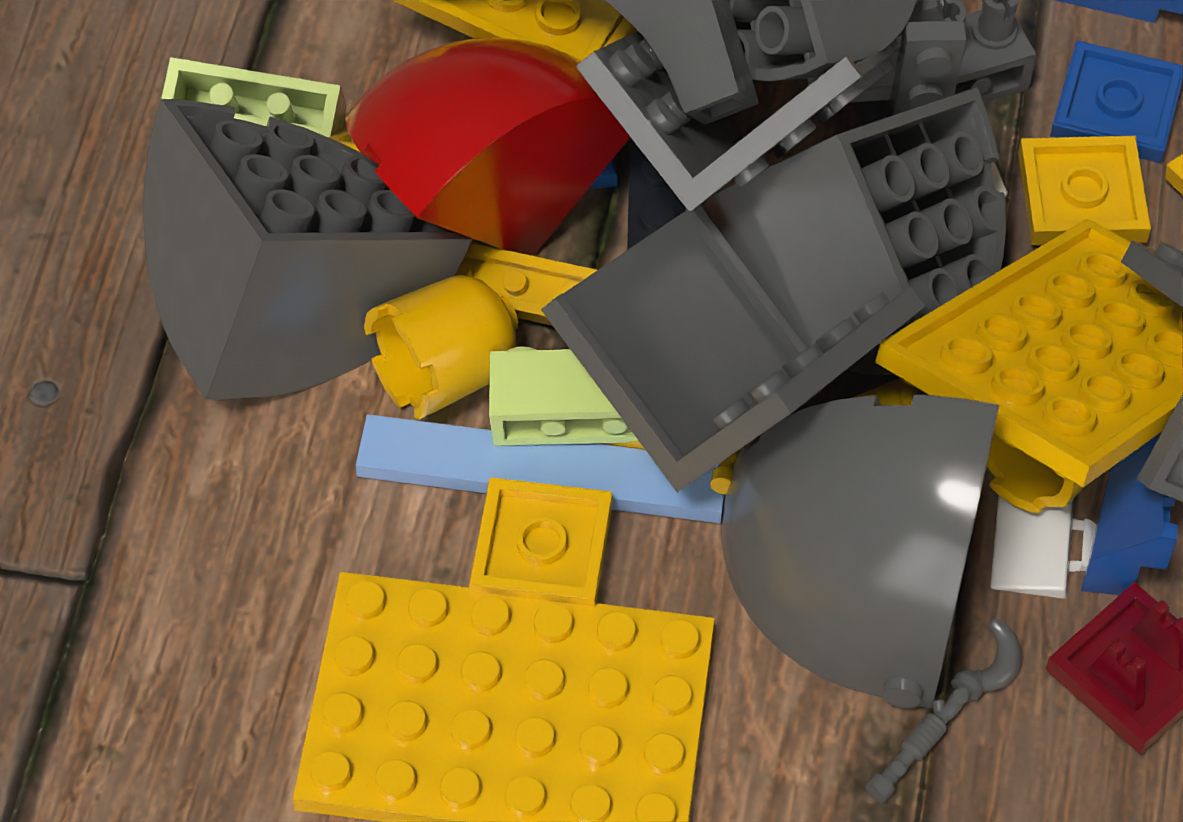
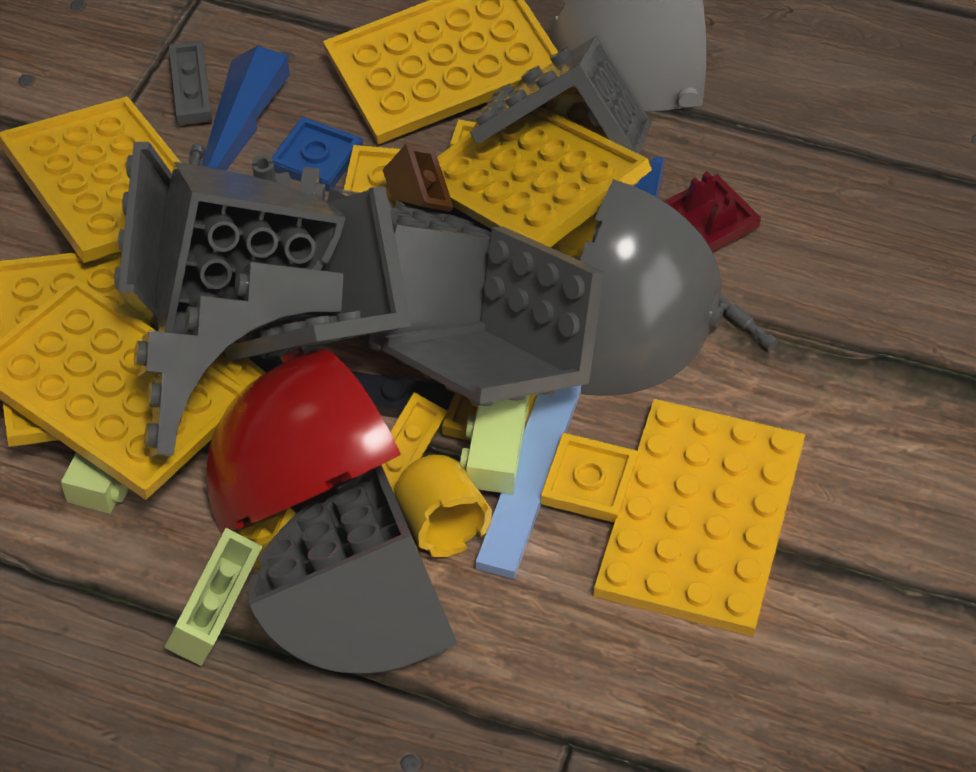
camera: 80 degrees left, 5 degrees down
none -> reddish brown slope [383,144,454,212]

